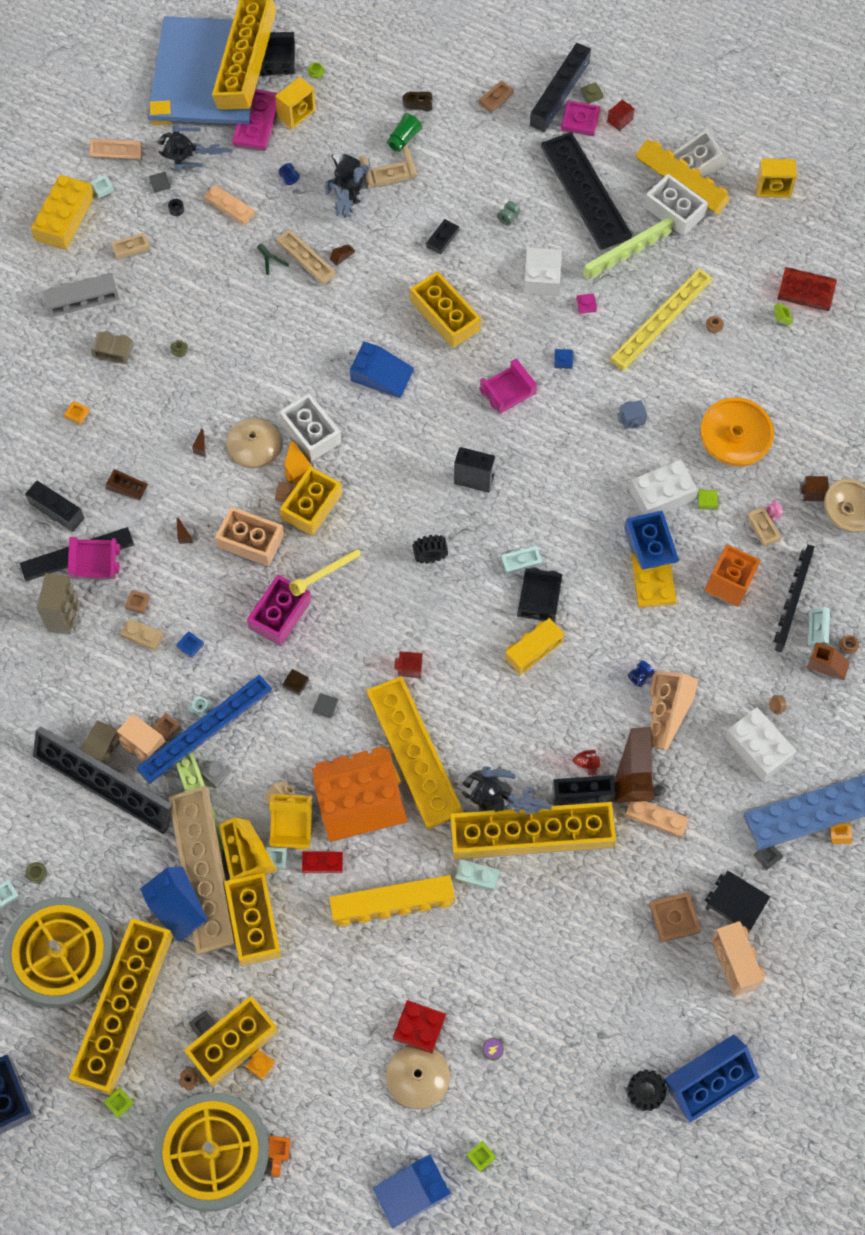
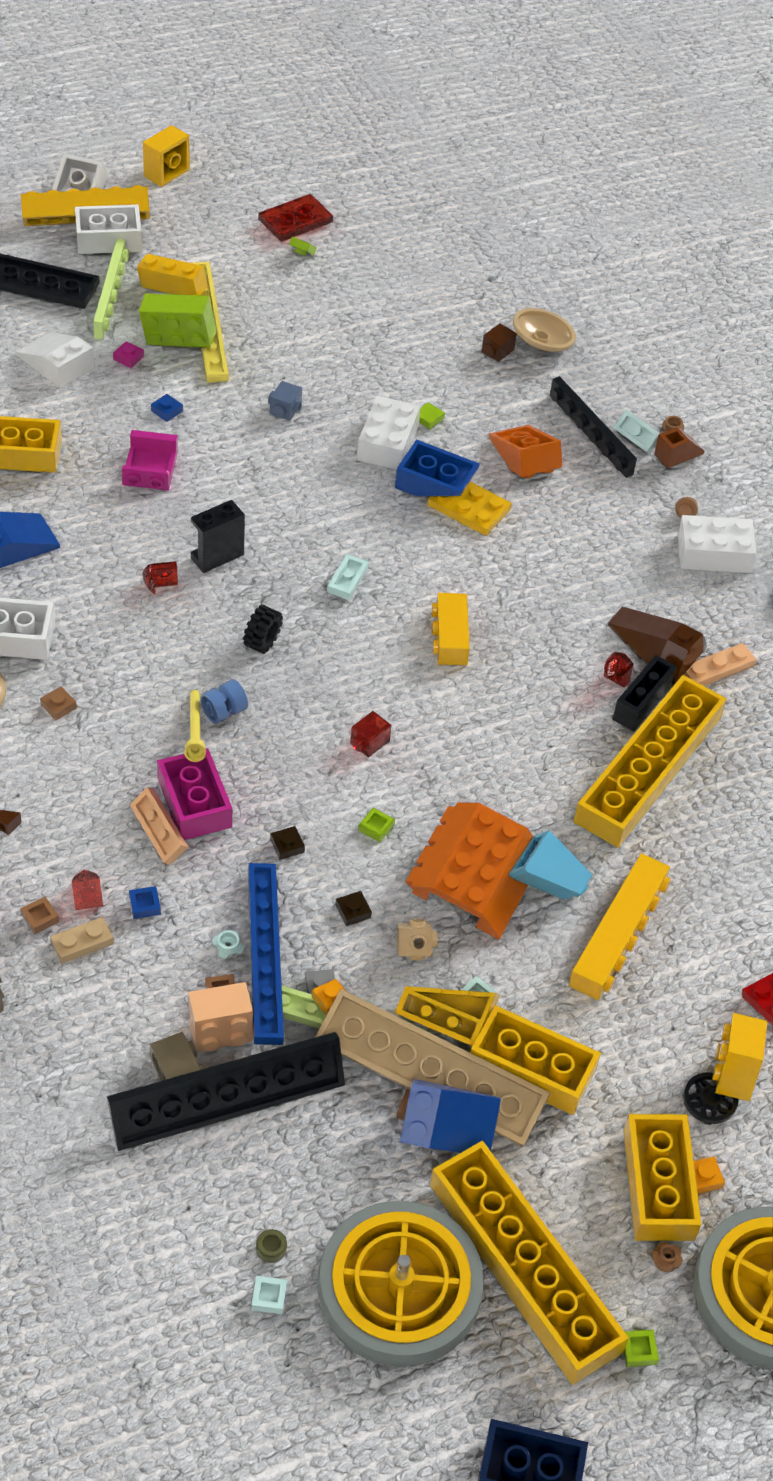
camera: 55 degrees left, 15 degrees down
dark grey tile [189,1011,215,1038] -> none
light nougat brick [215,507,284,567] -> none
yellow panel [269,794,312,850] -> none
yellow brick [280,467,343,536] -> none
light orange slope [284,441,313,484] -> none
red plate [302,851,343,873] -> none
dark grey tile [313,693,339,719] -> none
yellow plate [366,676,464,830] -> none
light aqua plate [455,859,500,891] -> none
helmet [462,766,552,814] -> none
black panel [517,567,563,623] -> none
clear blue wheel [628,660,655,687] -> none
light nougat wedge [650,671,699,750] -> none
light orange dish [700,397,774,467] -> none
medium nougat plate [706,316,724,333] -> none
tan plate [746,507,782,547] -> none
bright pink plate [766,500,783,522] -> none
none -> clear red plate [71,869,103,910]
none -> light nougat plate [130,787,189,865]
none -> yellow brick [137,254,208,295]
none -> lime brick [139,293,217,348]
none -> clear red plate [142,561,178,594]
none -> medium blue wheel [200,679,248,724]
none -> light orange plate [311,979,346,1016]
none -> dark brown plate [335,891,372,926]
none -> lime tile [358,808,395,843]
none -> medium azure slope [508,830,592,900]
none -> black wheel [683,1072,739,1125]
none -> yellow brick [712,1013,767,1102]

